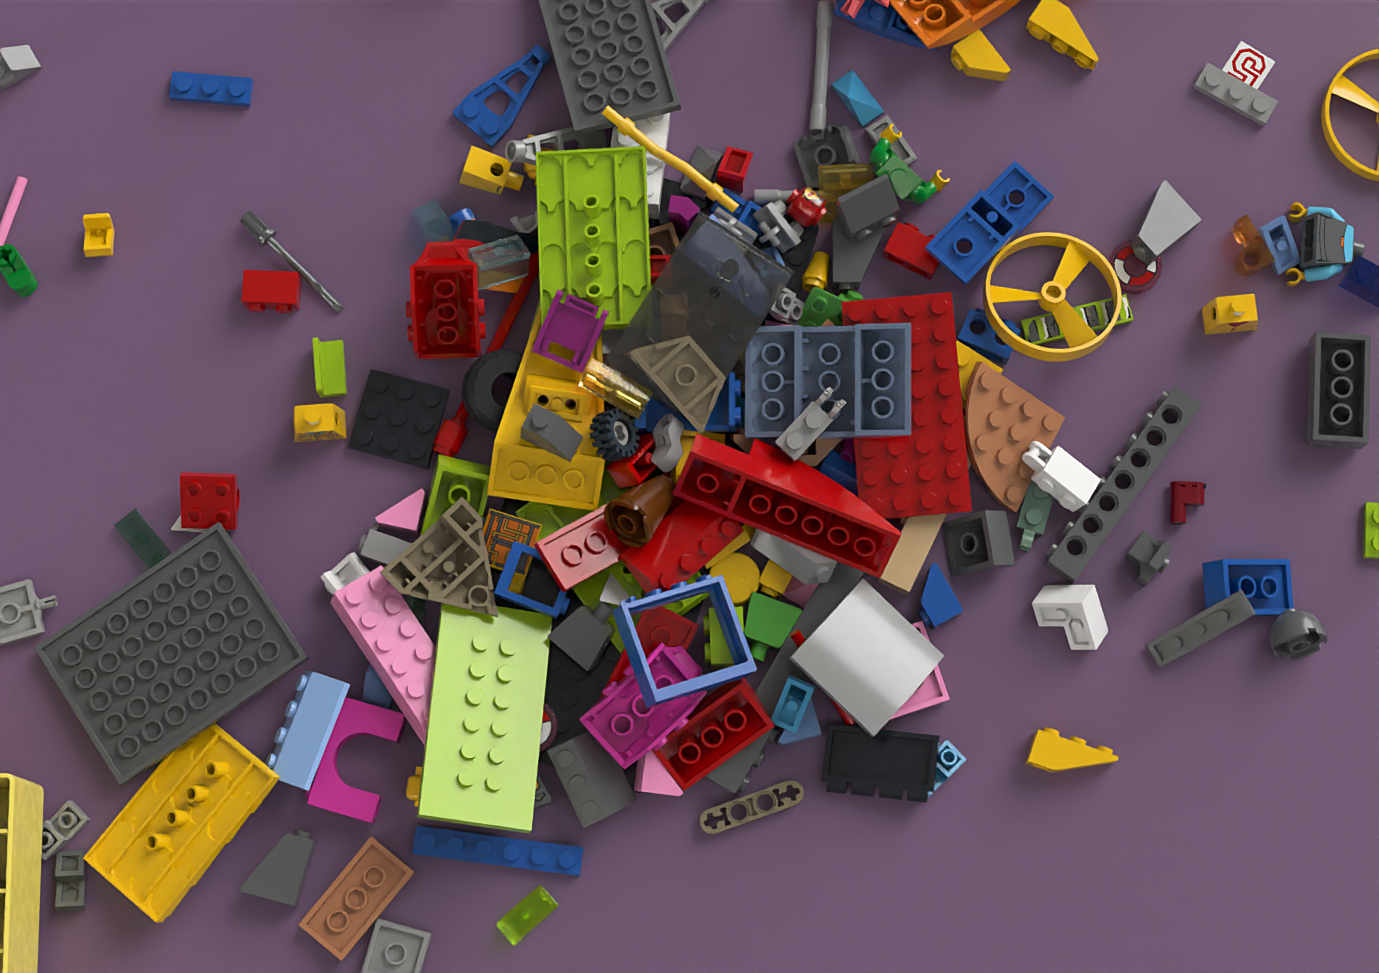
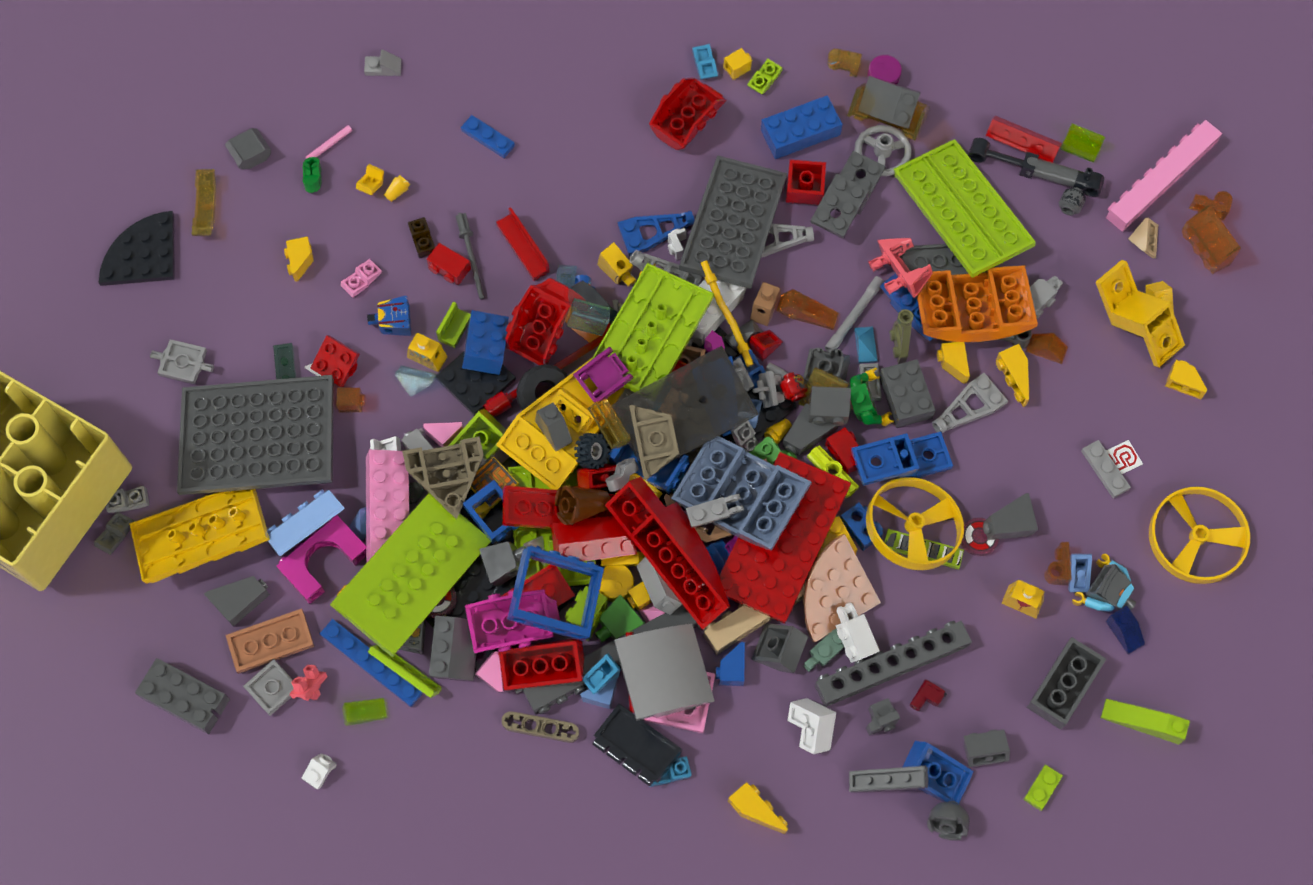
camera: 30 degrees right, 10 degrees down
none -> yellow slope [284,236,314,281]
none -> coral hips [290,665,328,701]
none -> clear orange brick [336,388,366,412]
none -> bright pink slope [341,259,382,298]
none -> blue torso [367,296,411,336]
none -> lime tile [368,644,442,698]
none -> yellow cone [384,175,410,202]
none -> clear light blue slope [395,365,437,397]
none -> dark brown slope [407,217,435,258]
none -> blue brick [462,310,509,375]
none -> red panel [496,207,550,281]
none -> white bracket [667,228,687,260]
none -> medium nougat torso [750,282,781,327]
none -> clear orange slope [776,289,838,330]
none -> neon yellow piece [807,445,859,499]
none -> dark grey brick [879,359,935,428]
none -> olive plate [890,309,914,364]
none -> light grey plate [932,373,1008,433]
none -> dark grey brick [964,730,1010,767]

